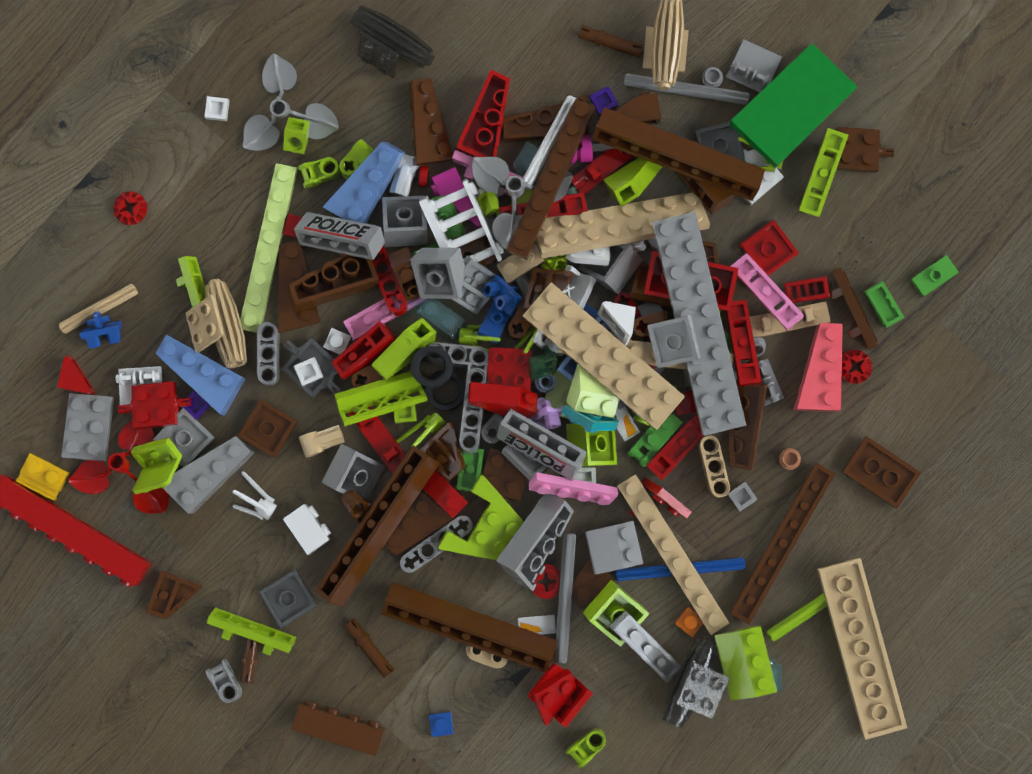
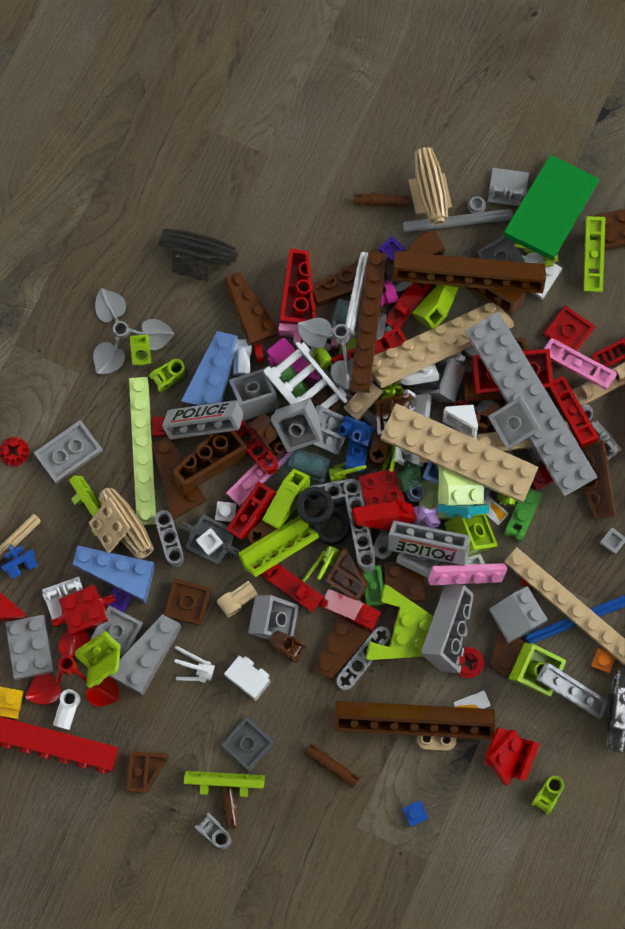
camera: 15 degrees left, 10 degrees down
white plate [204,96,230,121] -> none
reddish brown brick [291,700,385,756] -> none
reddish brown brick [314,445,440,607] -> none
lime piece [339,139,374,180] -> none
lime plate [393,401,417,424] -> none
light grey axle [554,533,576,663] -> none
red wing [641,477,692,519] -> none
red slope [646,413,704,480] -> none
tan beam [698,436,730,498] -> none
none -> light grey plate [34,420,103,484]
none -> white piece [53,689,80,730]

